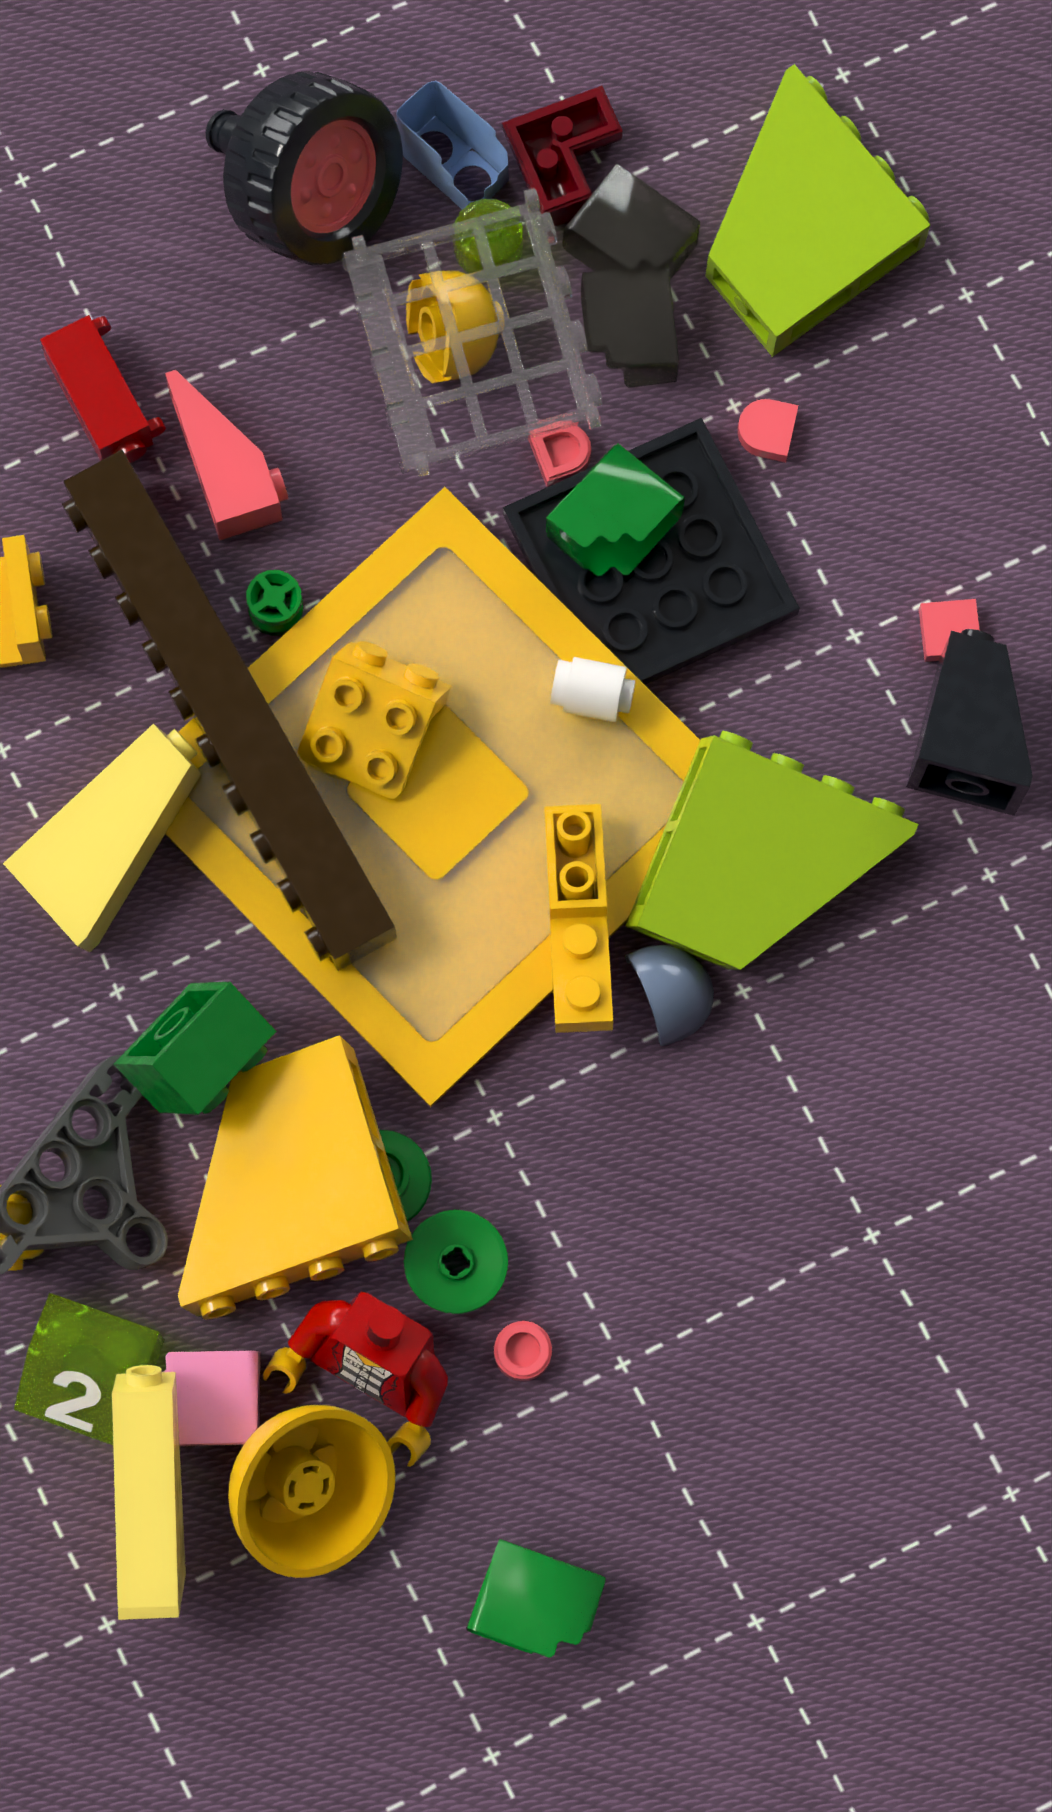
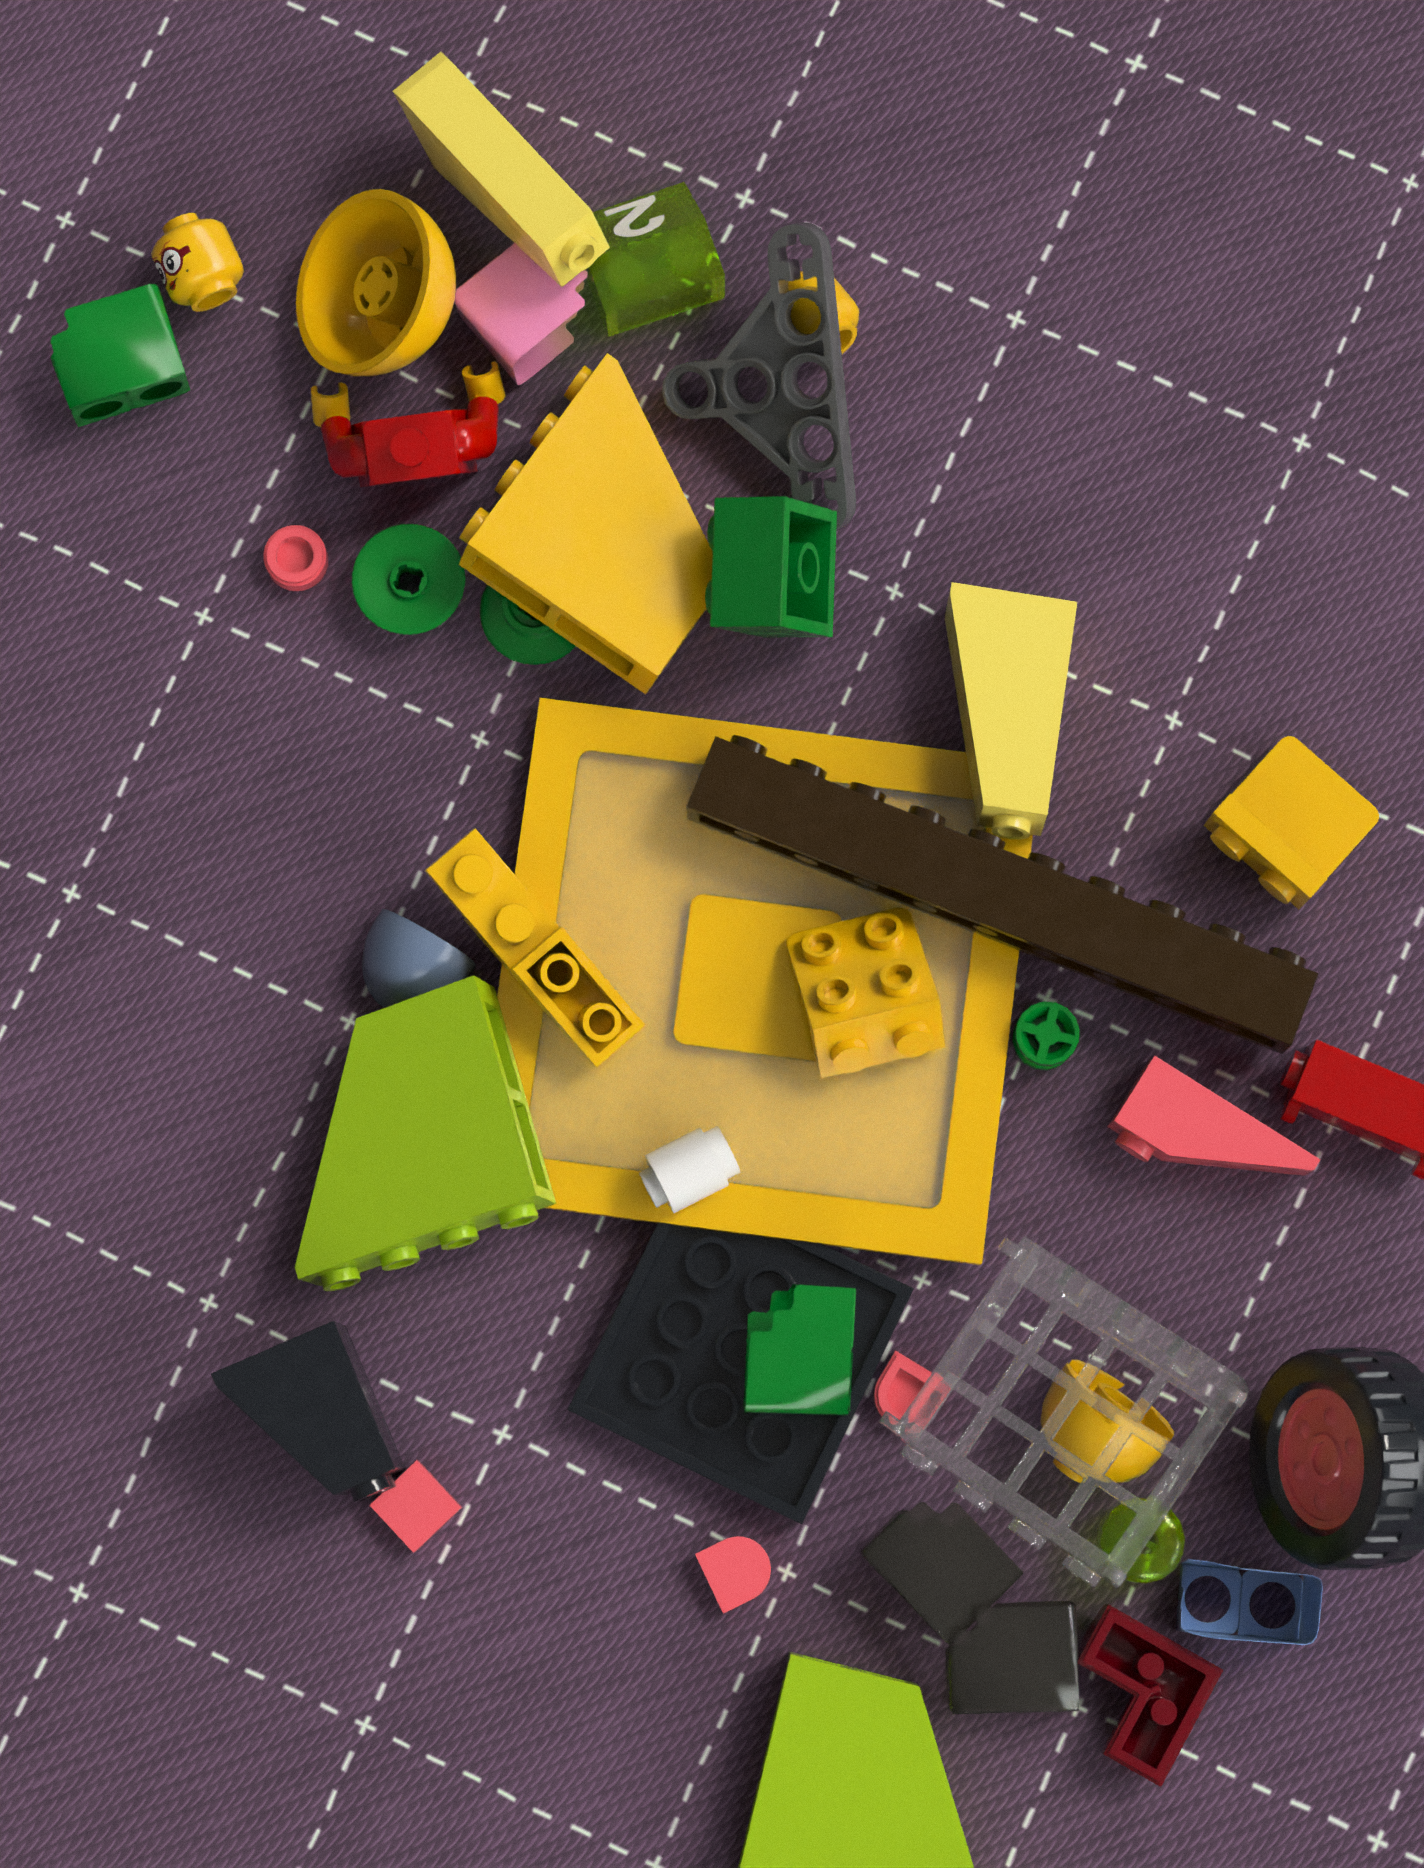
camera: 145 degrees right, 5 degrees up
none -> yellow head [151,213,244,312]

